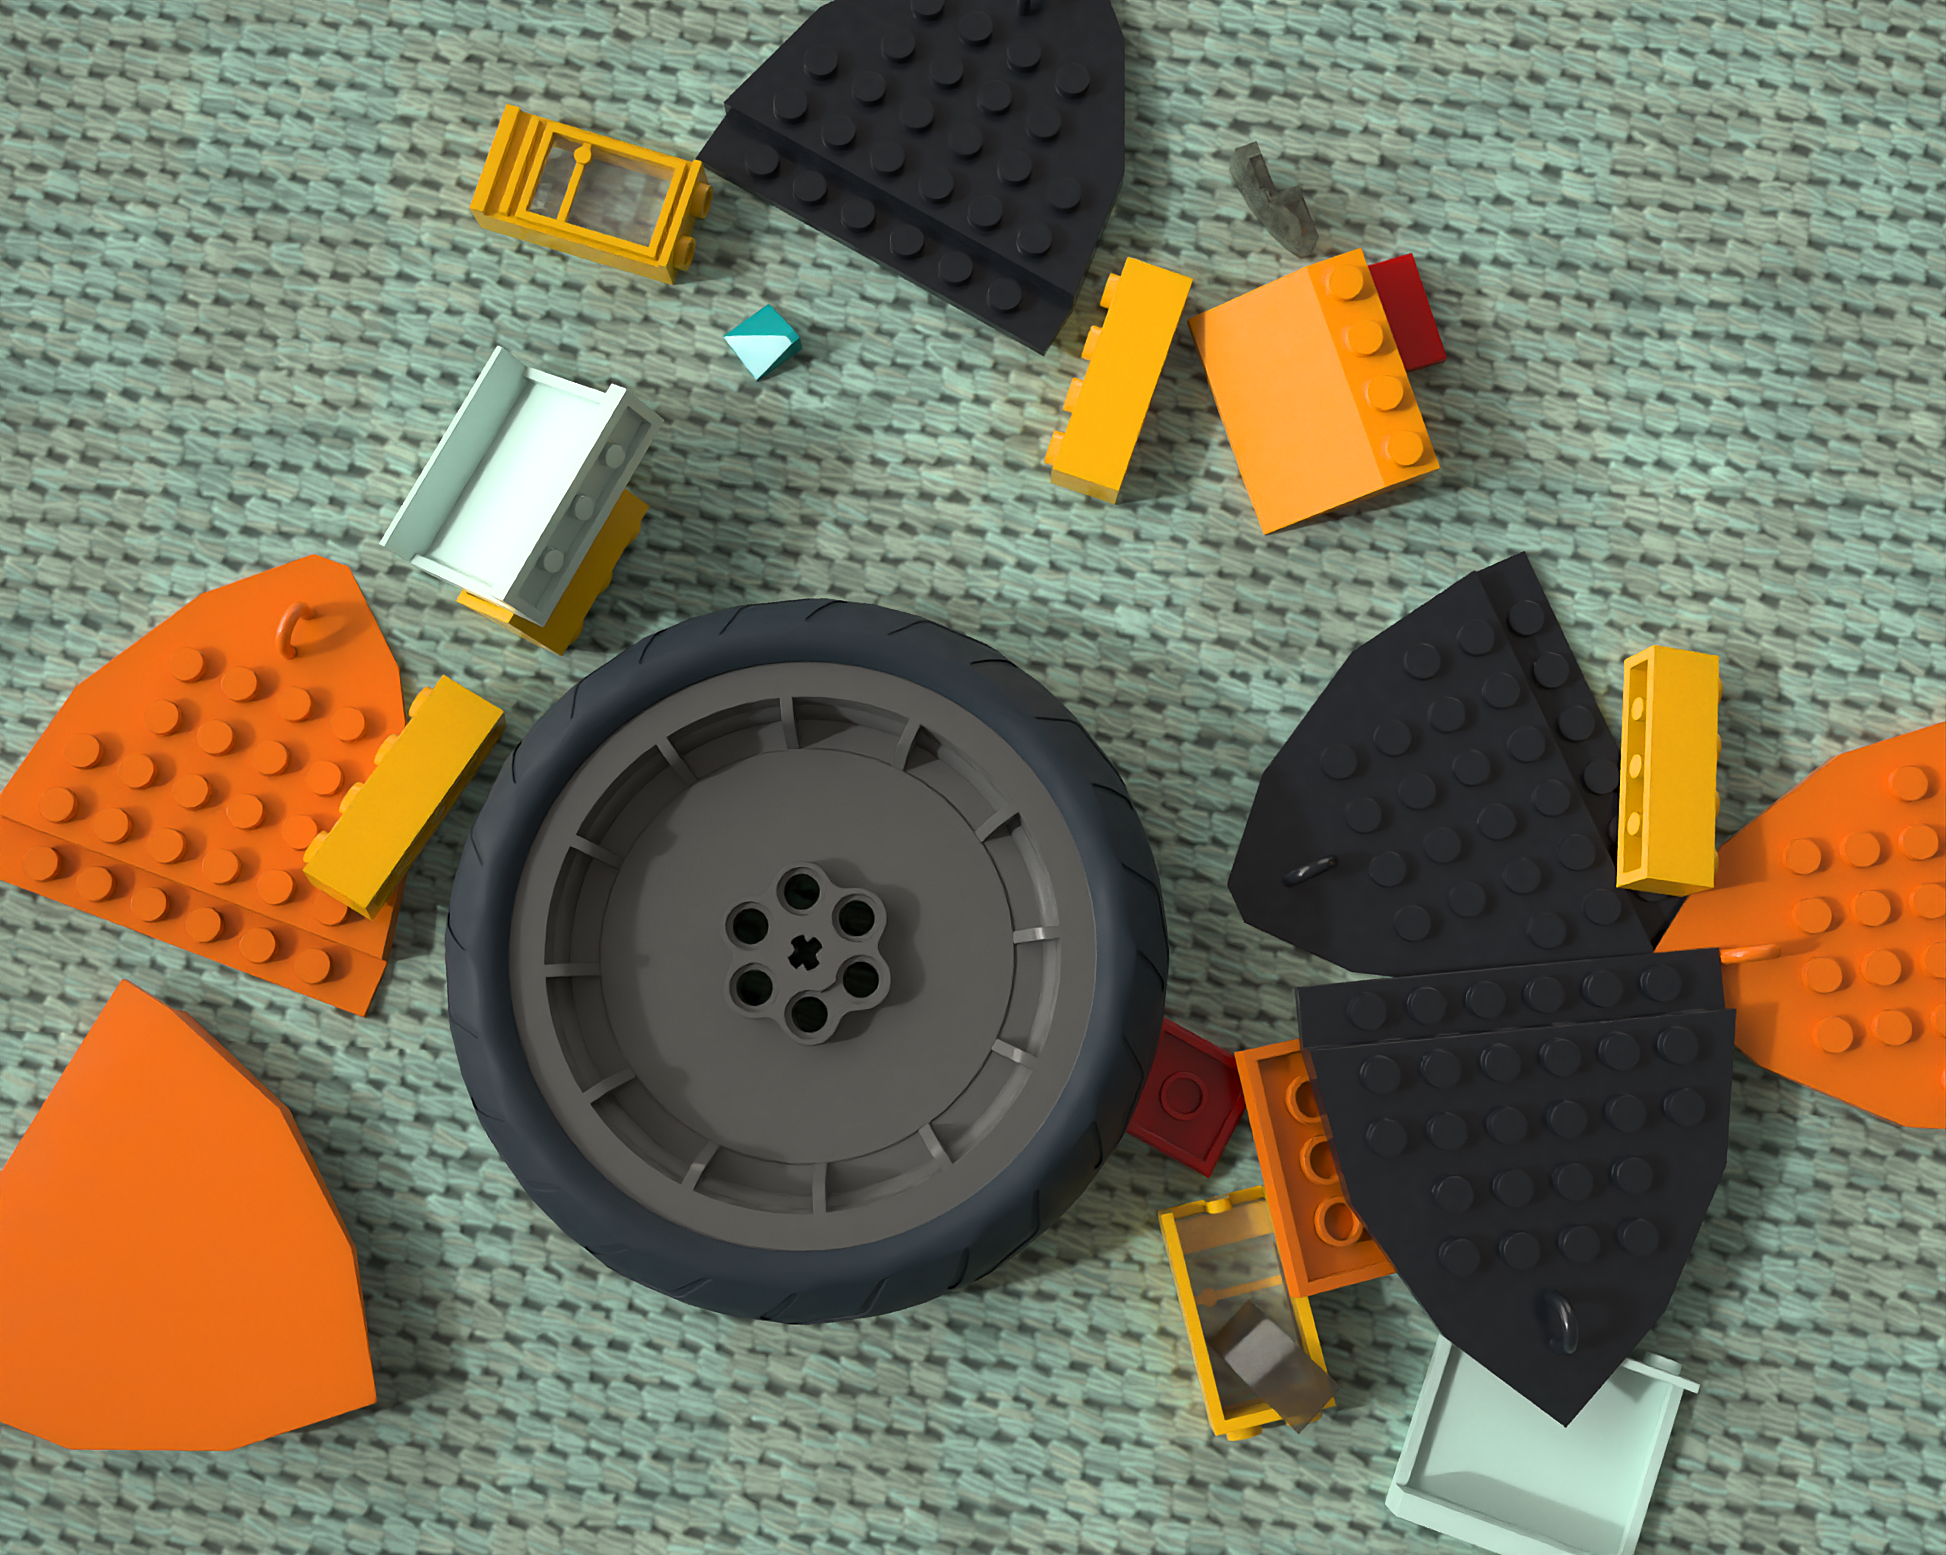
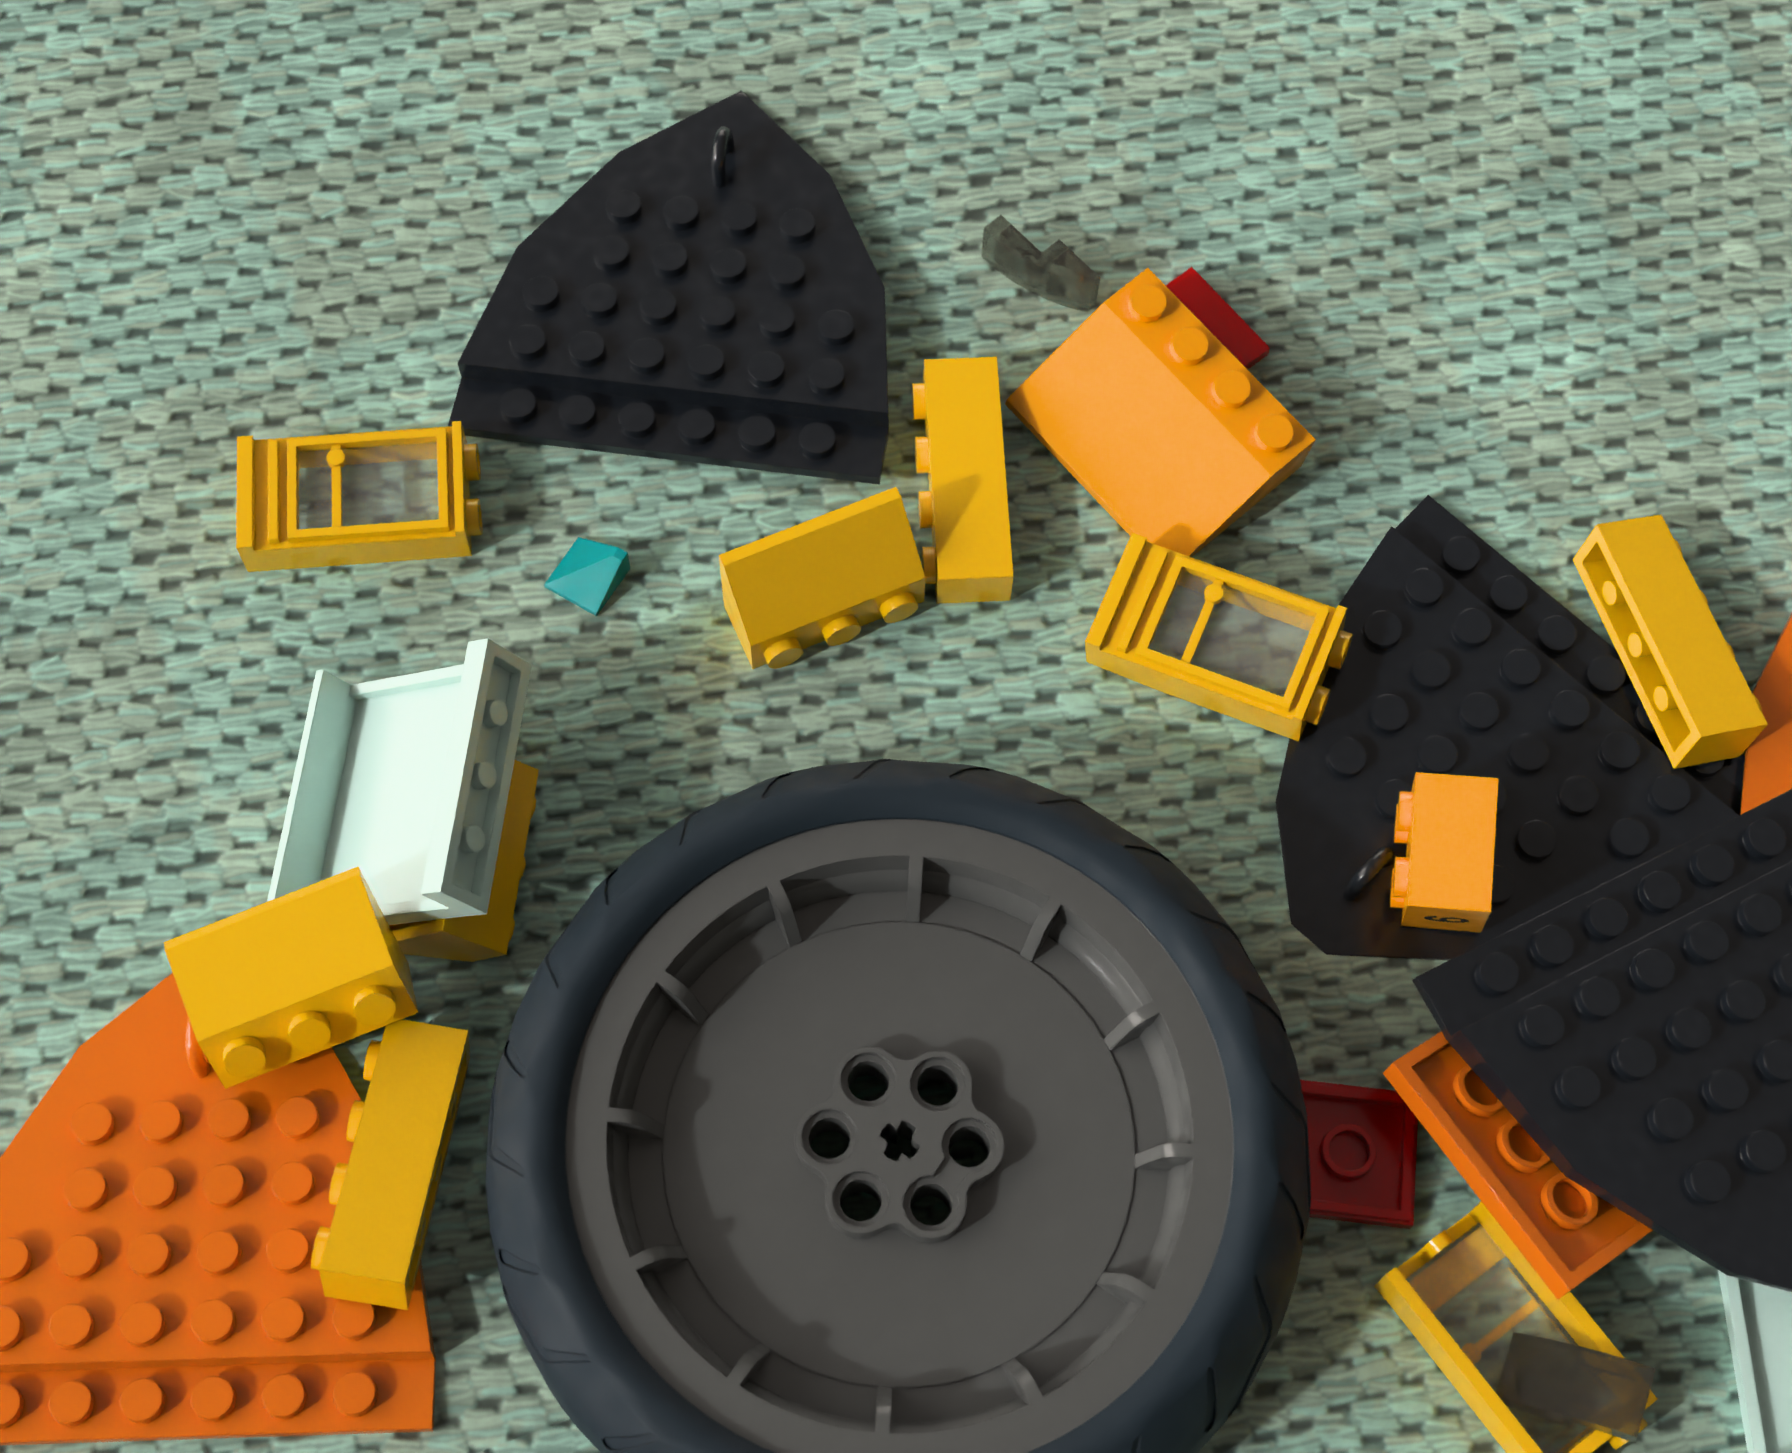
camera: 25 degrees left, 15 degrees down
none -> yellow slope [164,866,418,1089]
none -> yellow slope [719,487,926,669]
none -> yellow door [1085,533,1353,742]
none -> light orange brick [1390,772,1499,933]

